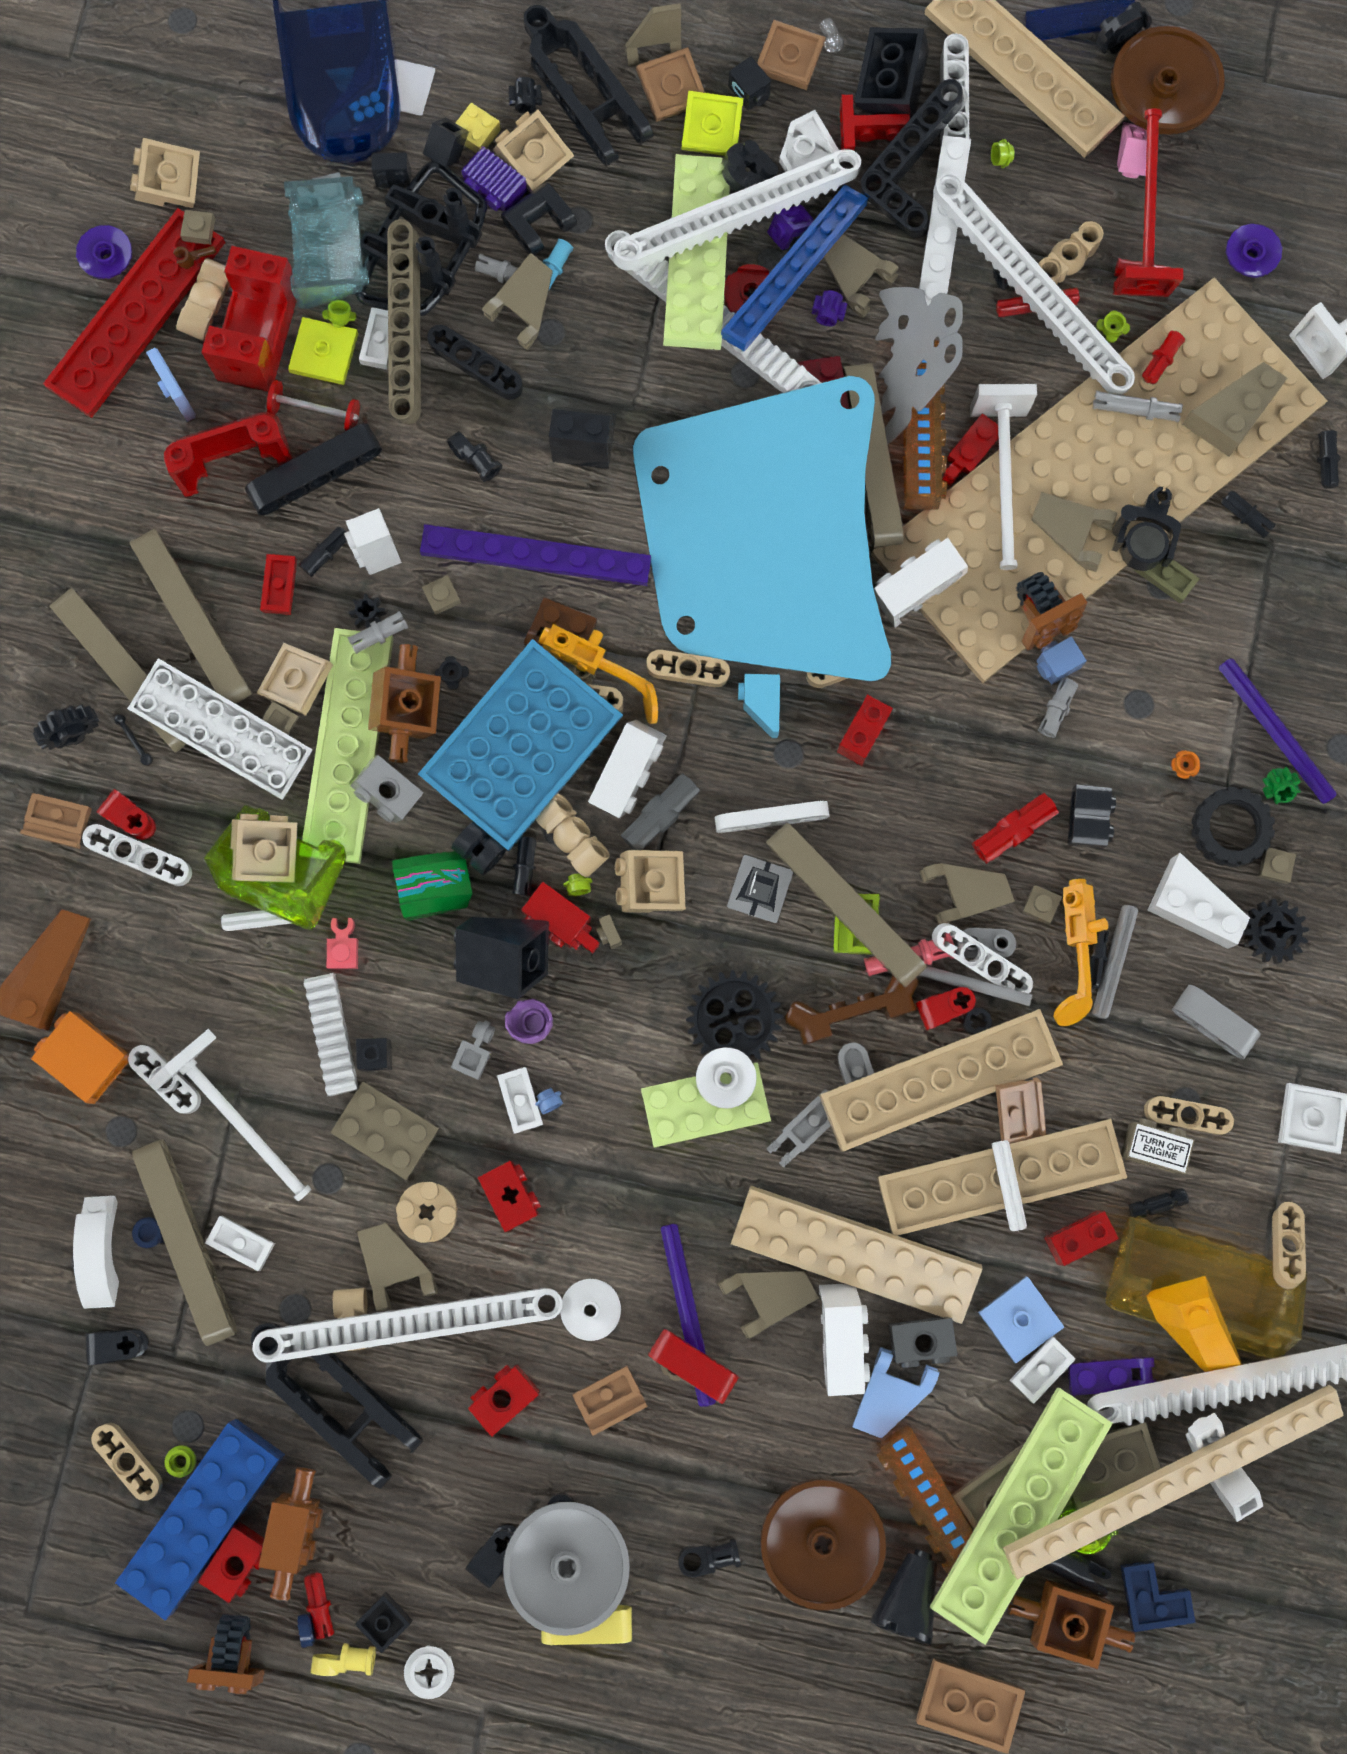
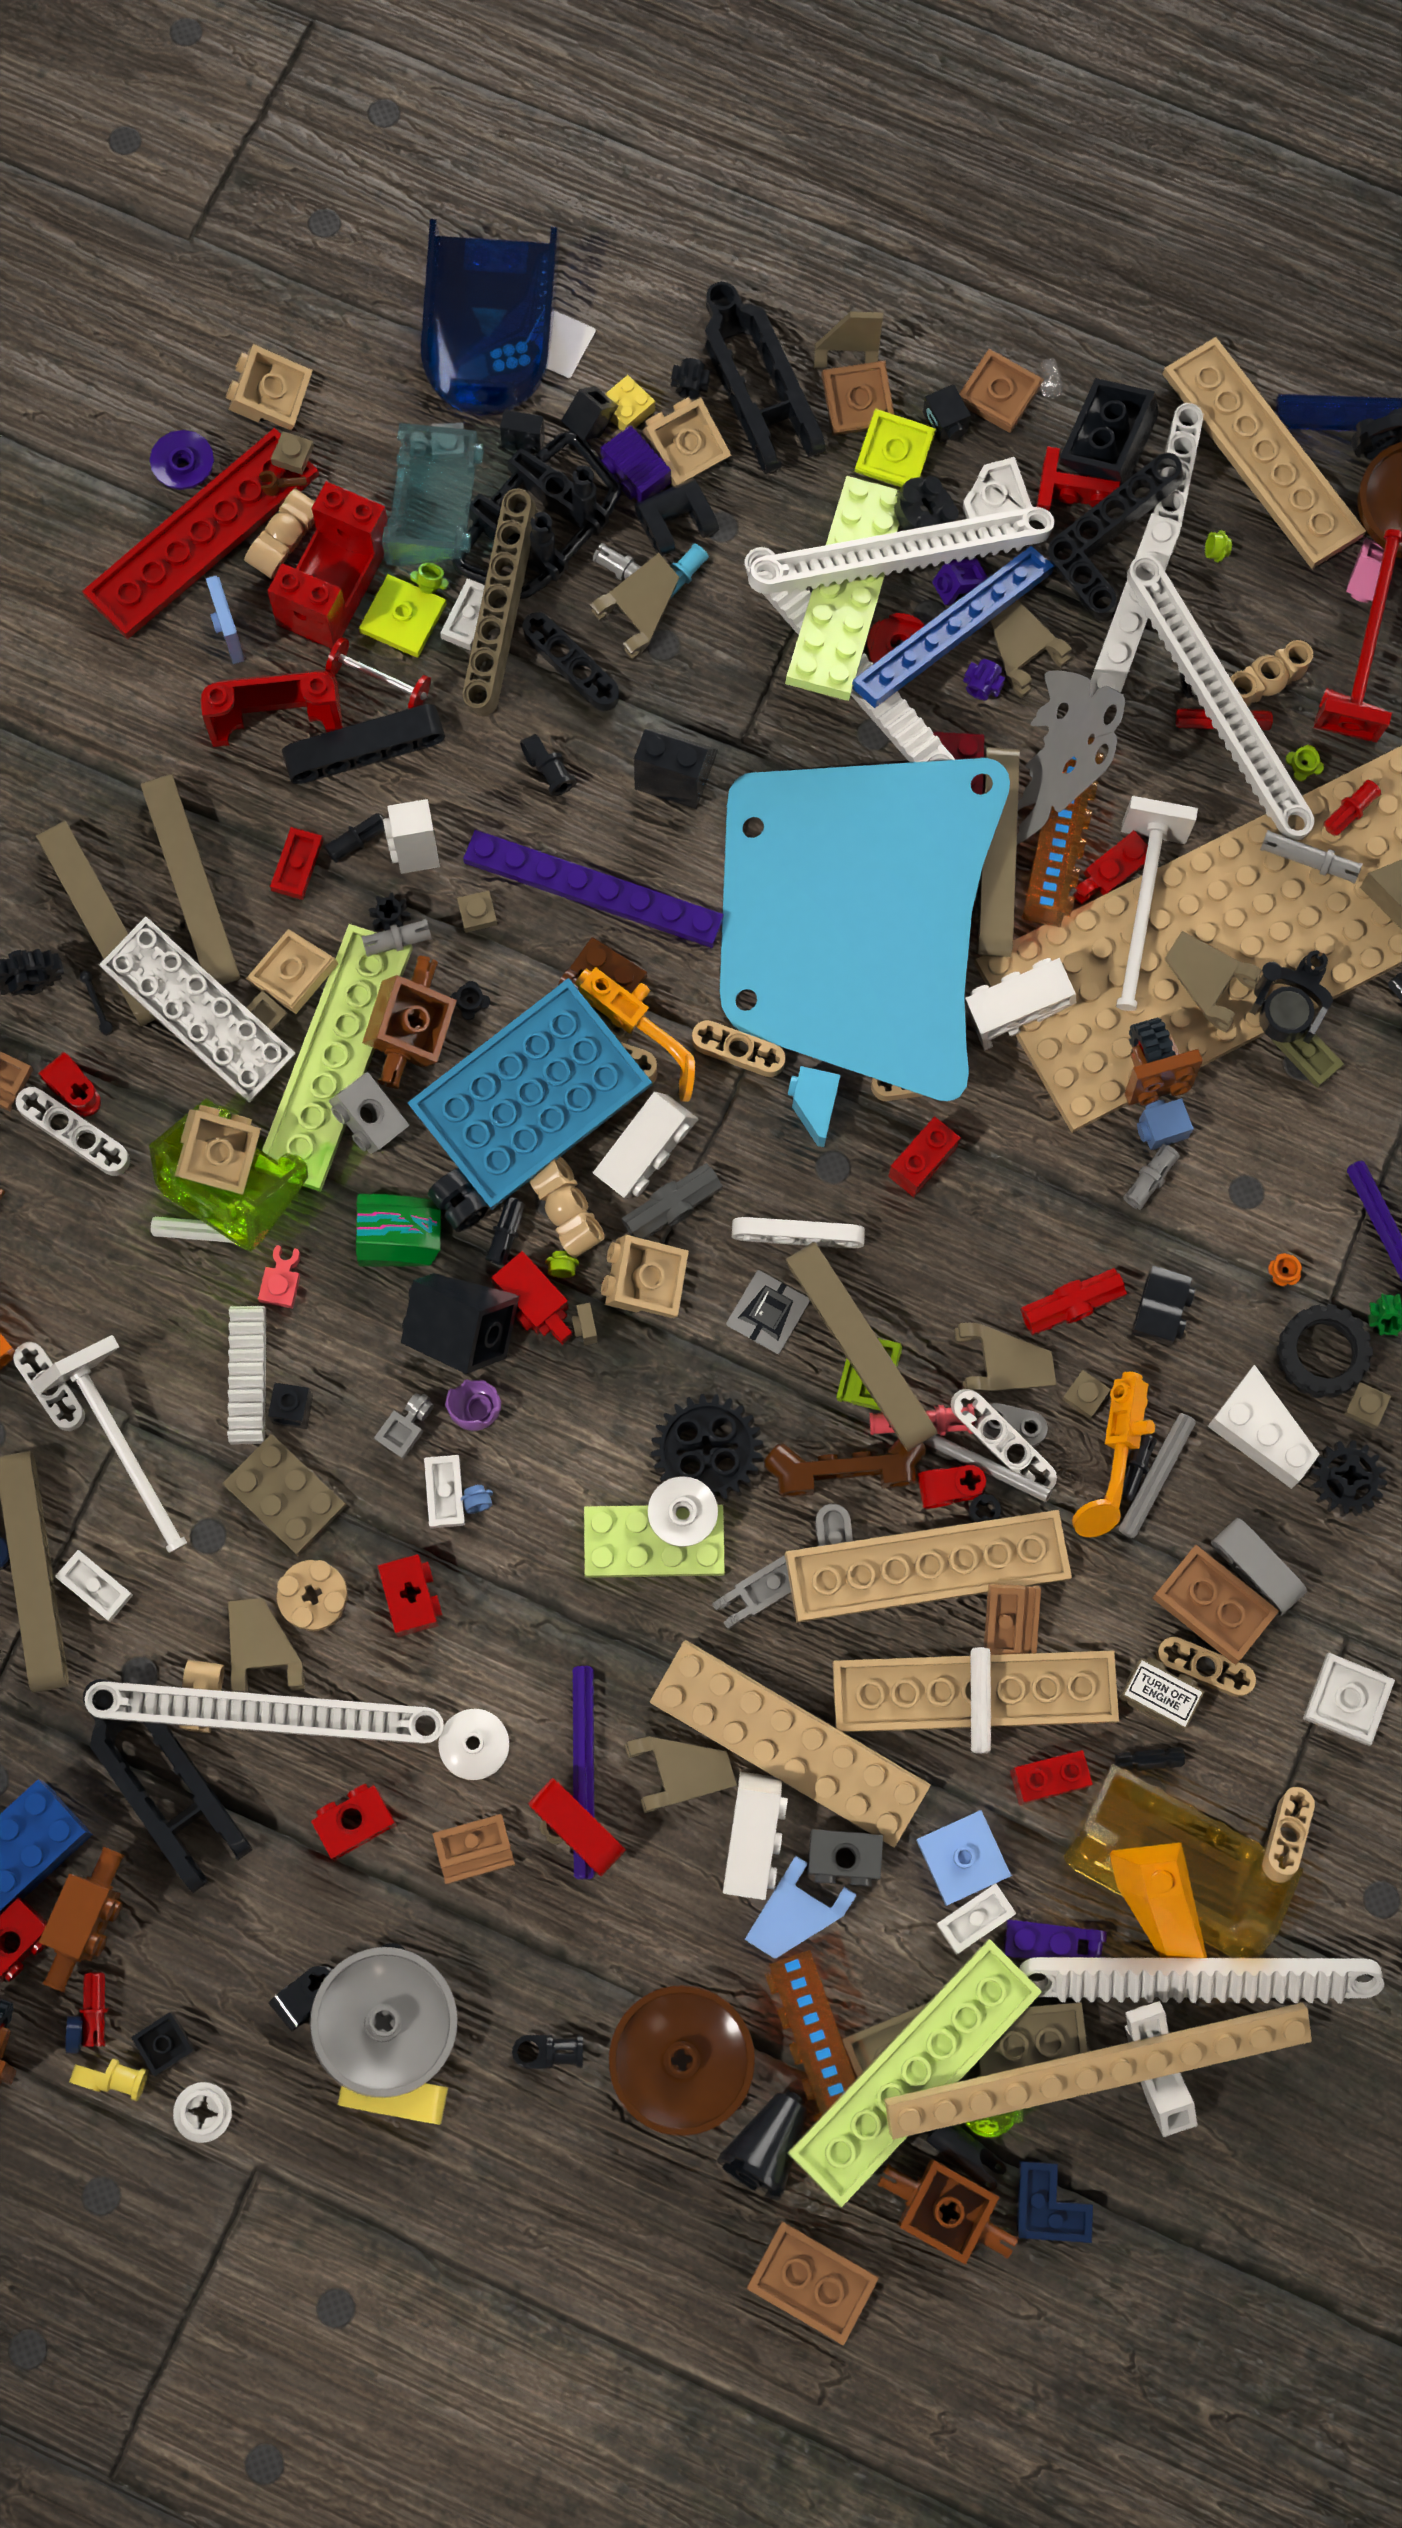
camera: 10 degrees right, 5 degrees down
none -> medium nougat plate [1152,1545,1279,1665]

